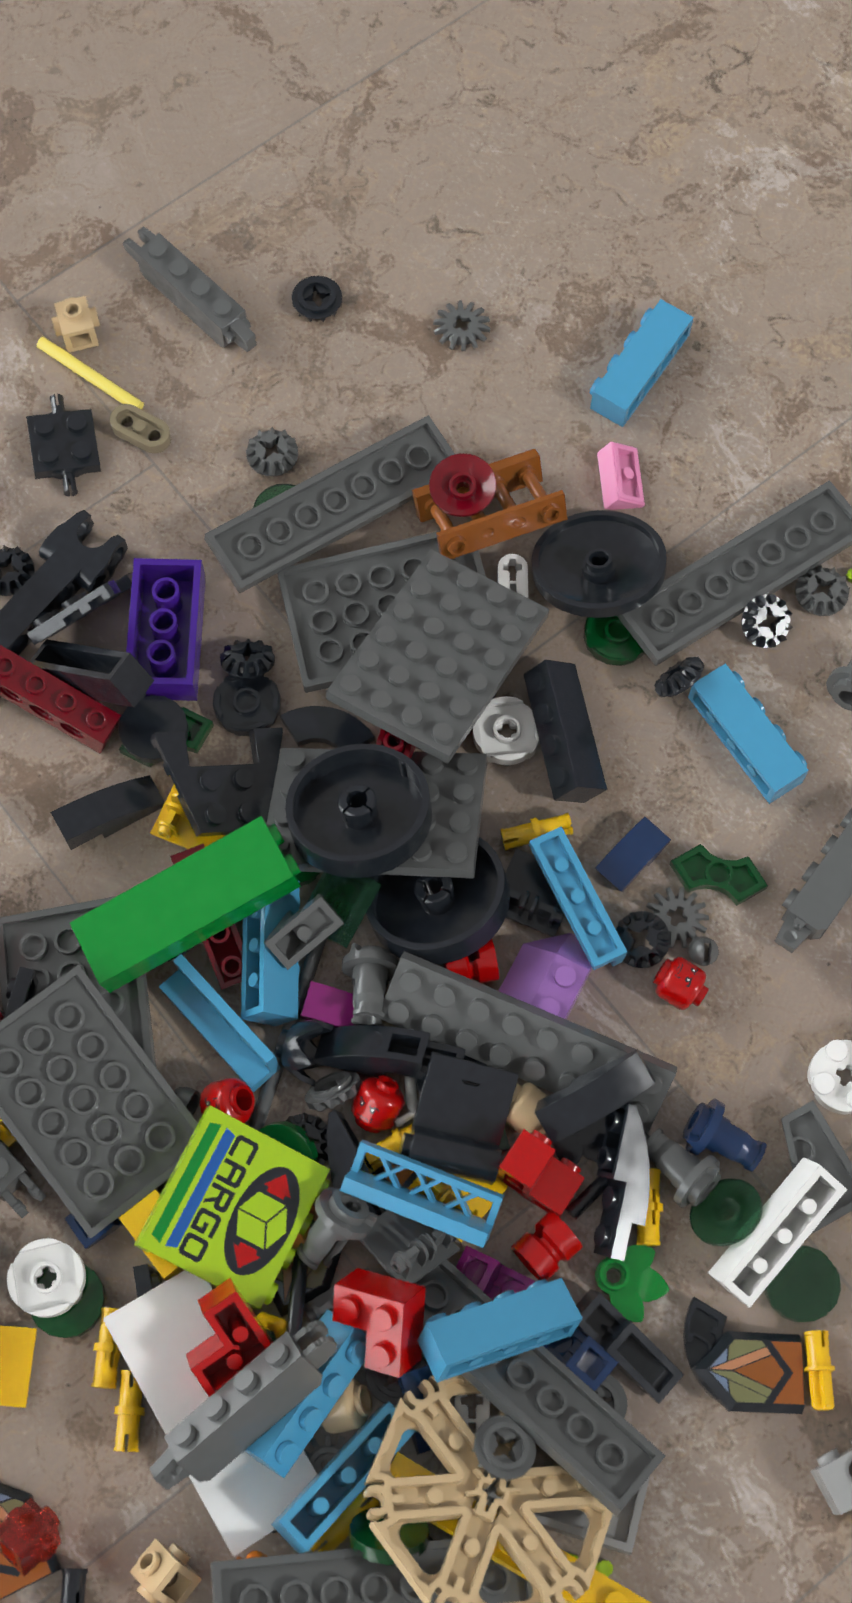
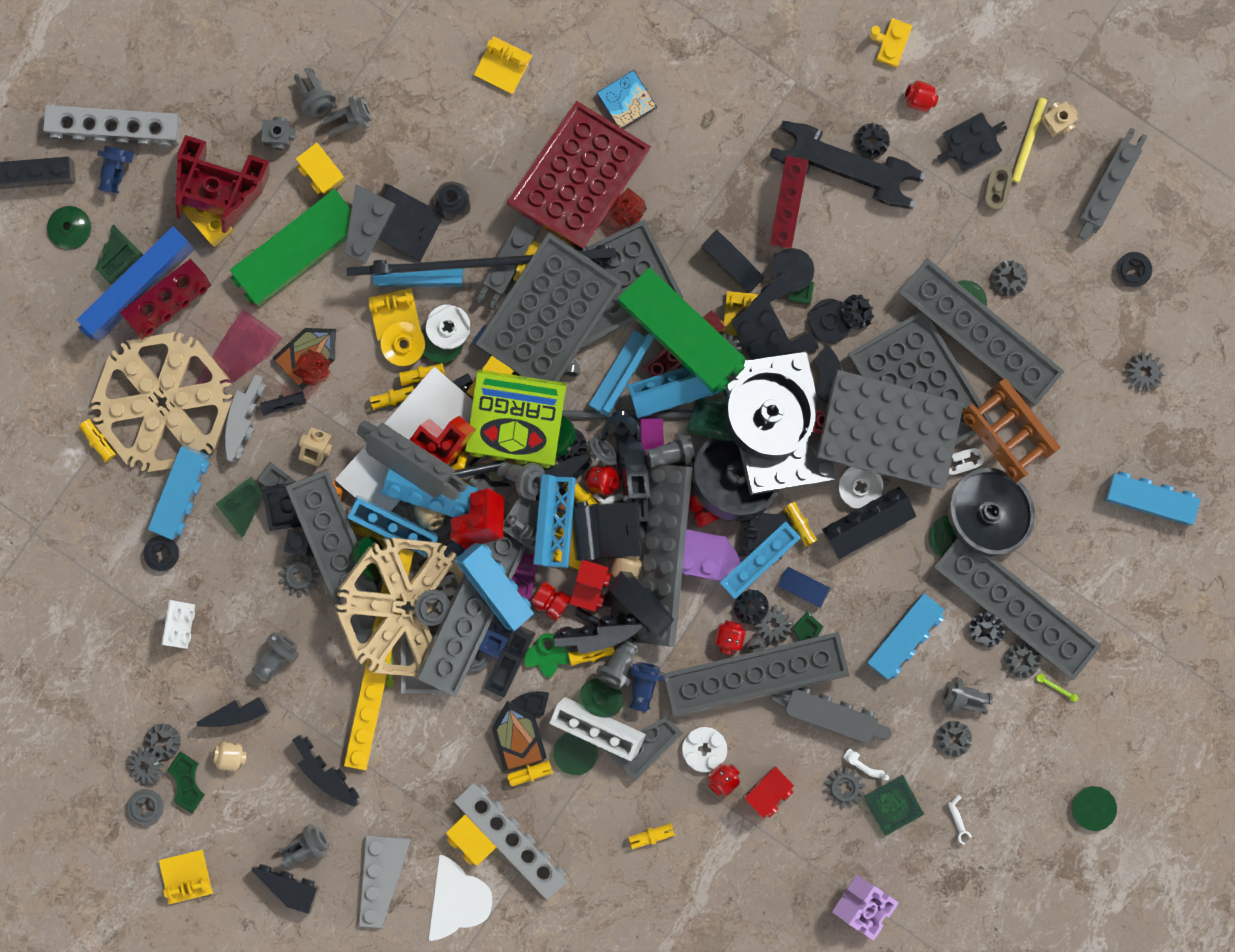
camera: 75 degrees right, 15 degrees up
black wing [27,572,133,645] -> none
black brick [29,639,154,708] -> none
dark purple brick [126,558,206,701] -> none
red head [199,1078,255,1123] -> none
dark grey slope [264,893,344,970] -> none
dark red dish [429,453,496,517] -> none
bright pink slope [597,442,645,510] -> none
black gear [654,657,705,697] -> none
none -> yellow dish [381,322,425,366]
none -> dark grey plate [665,632,850,718]

